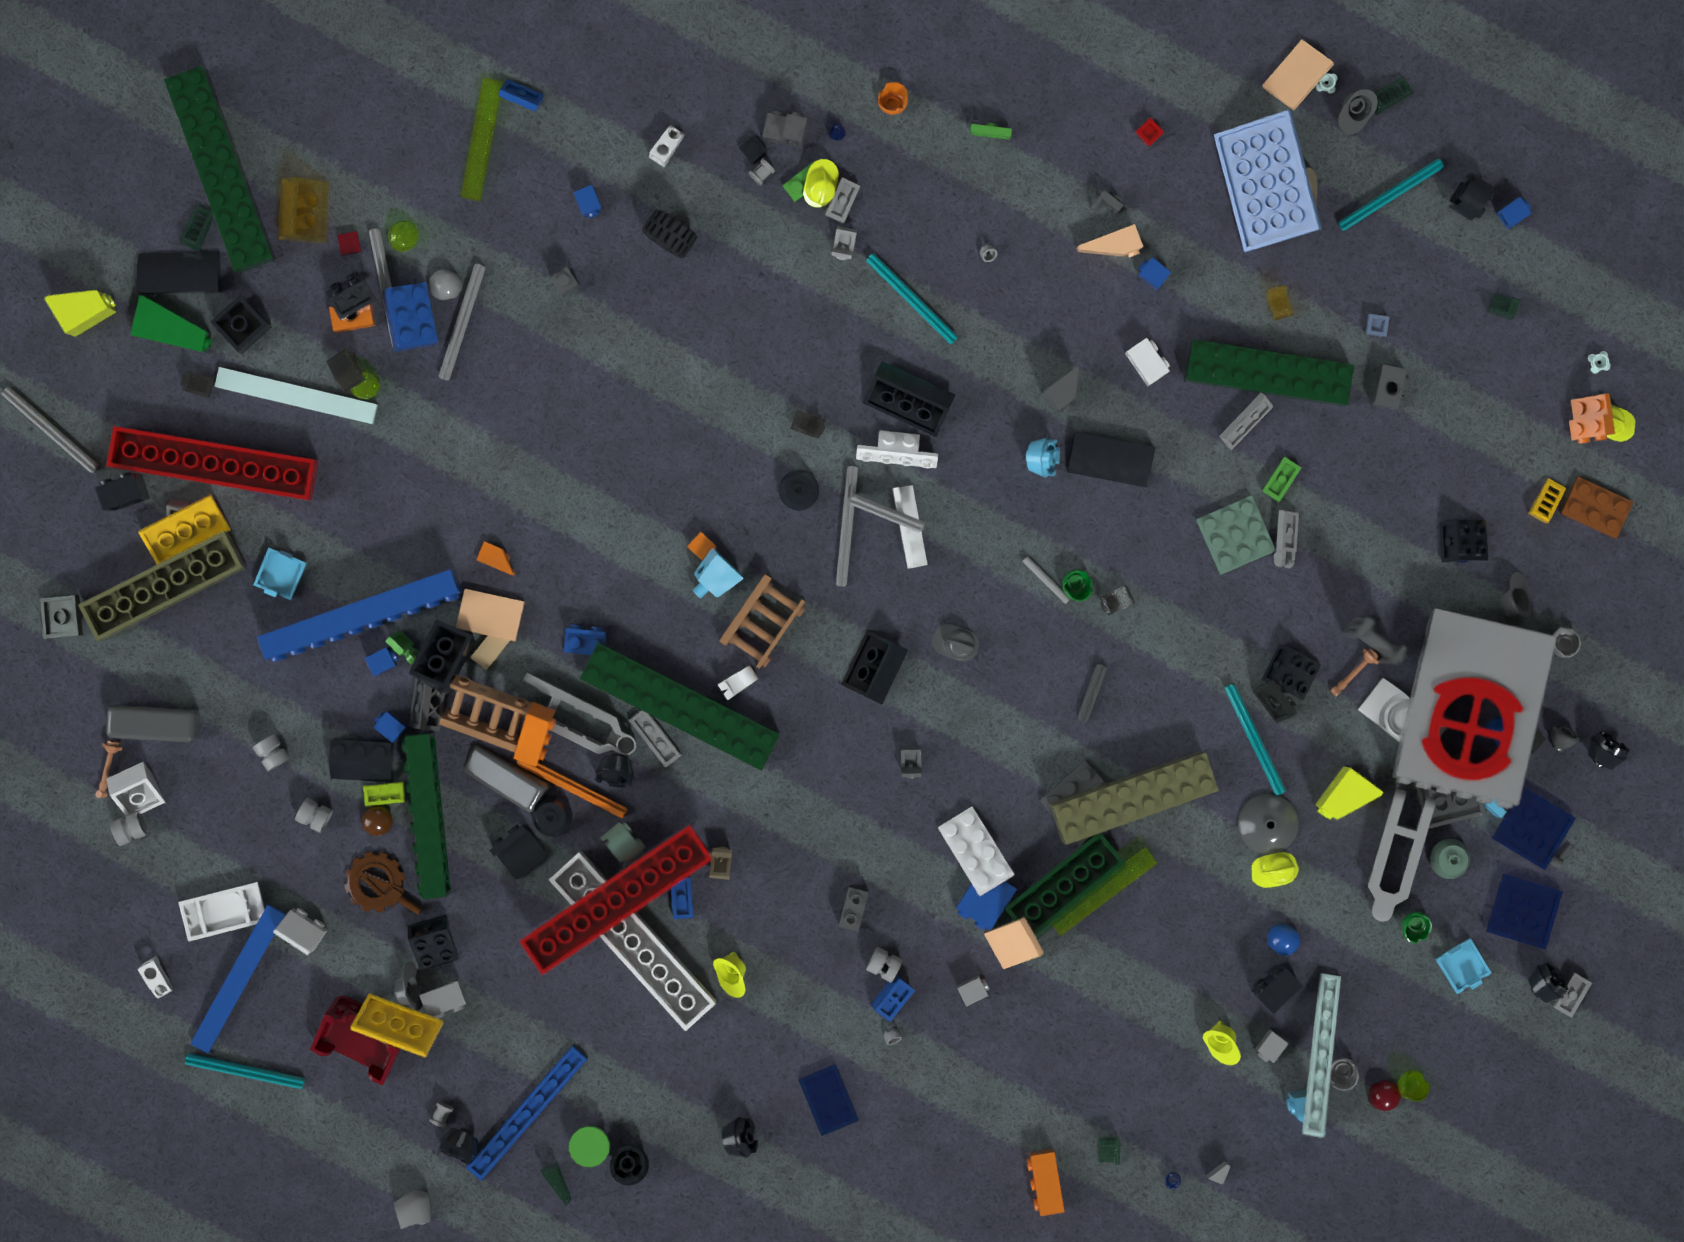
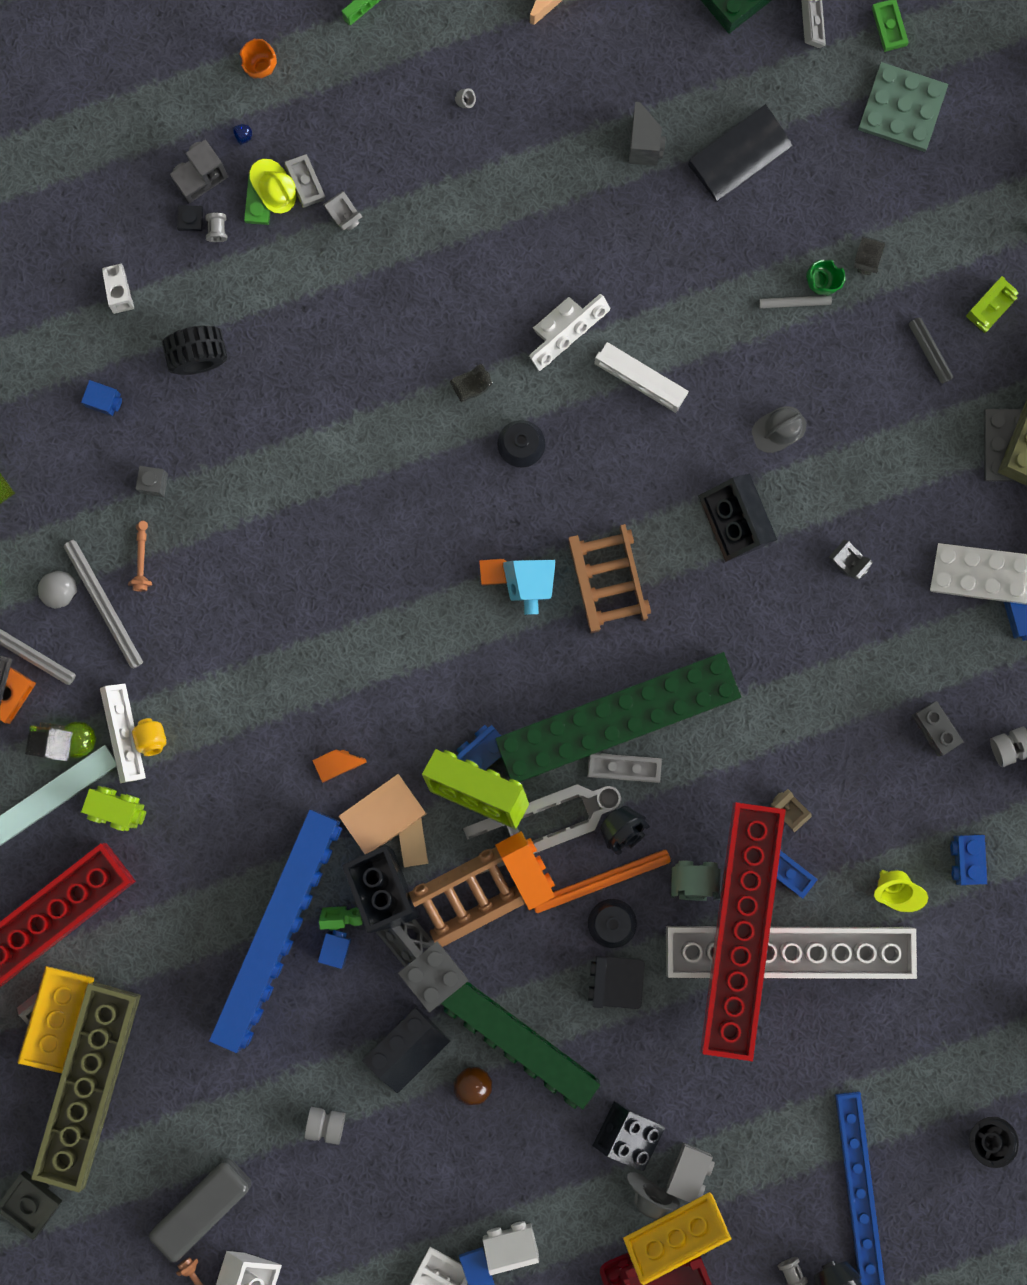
camera: 45 degrees left, 5 degrees down
medium azure piece [253,547,307,600] -> none
light grey wheel [295,797,333,833] -> none
reddish brown bar [345,852,423,915] -> none
lime plate [363,782,406,806] -> none
blue brick [374,711,408,743] -> none
blue brick [382,282,438,352] -> none
piece [463,745,552,812] -> none
clear green slope [540,1162,572,1205] -> none
bright green piece [569,1125,610,1167] -> none
white leg [718,665,759,700] -> none
light grey axle [836,466,858,587] -> none
light grey axle [850,495,925,532] -> none
black slope [863,361,955,437] -> none
teal axle [866,253,958,344] -> none
medium azure cone [1026,437,1060,478] -> none
white brick [1125,338,1170,386] -> none
light grey hinge [1274,510,1299,568] -> none
none -> lime brick [81,786,146,831]
none -> white plate [100,684,146,783]
none -> nougat piece [128,521,152,592]
none -> yellow head [132,718,167,756]
none -> dark grey plate [398,941,469,1013]
none -> lime brick [422,749,529,830]
none -> blue bracket [950,835,987,885]
none -> lime hinge [966,276,1018,333]

